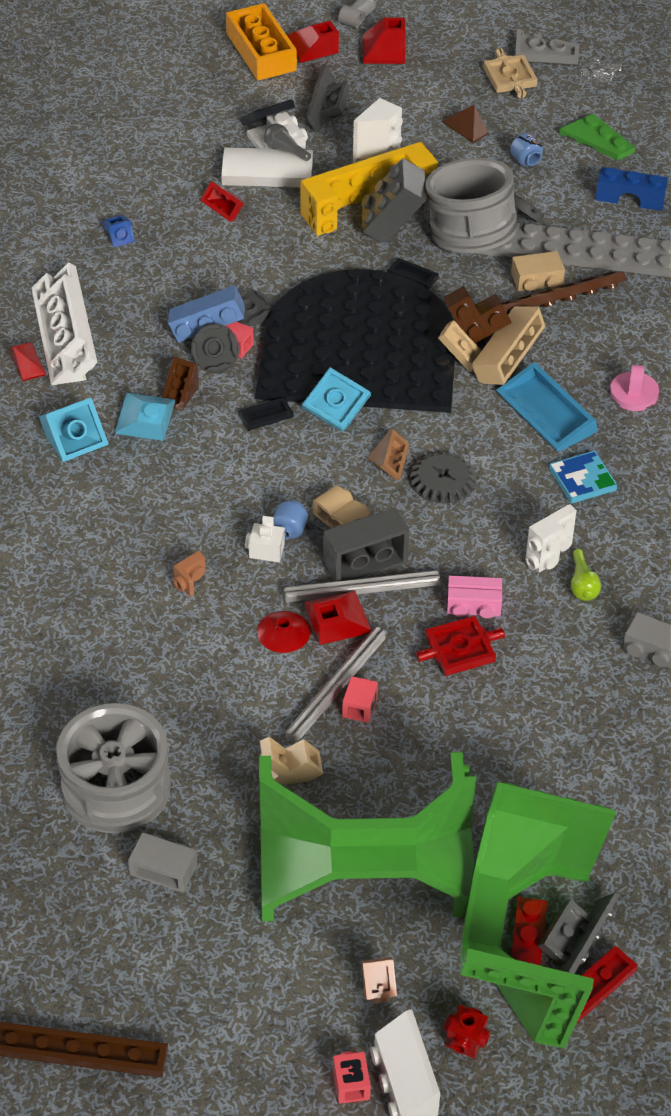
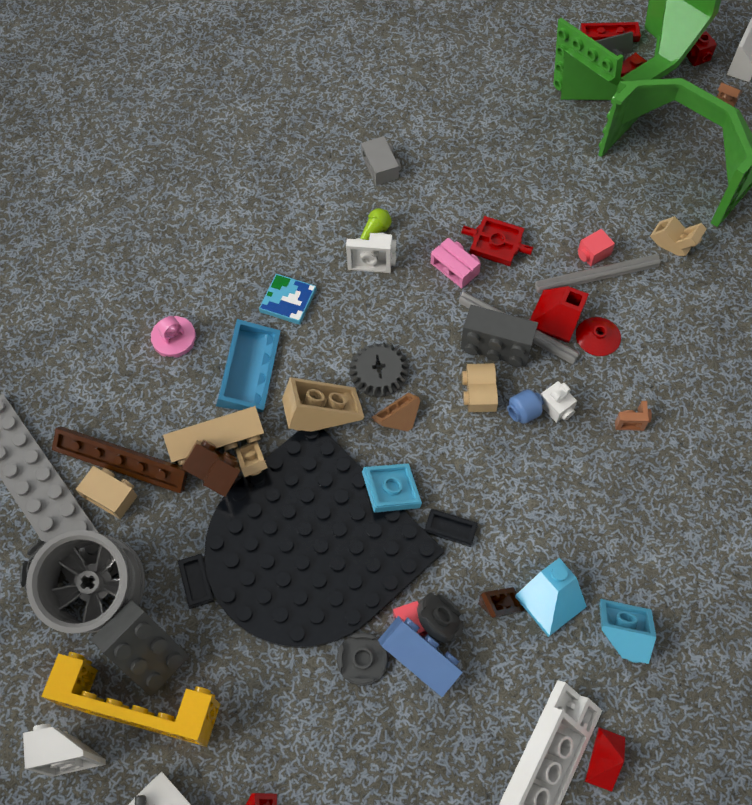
camera: 135 degrees left, 15 degrees up
none -> tan slope [282,377,364,432]

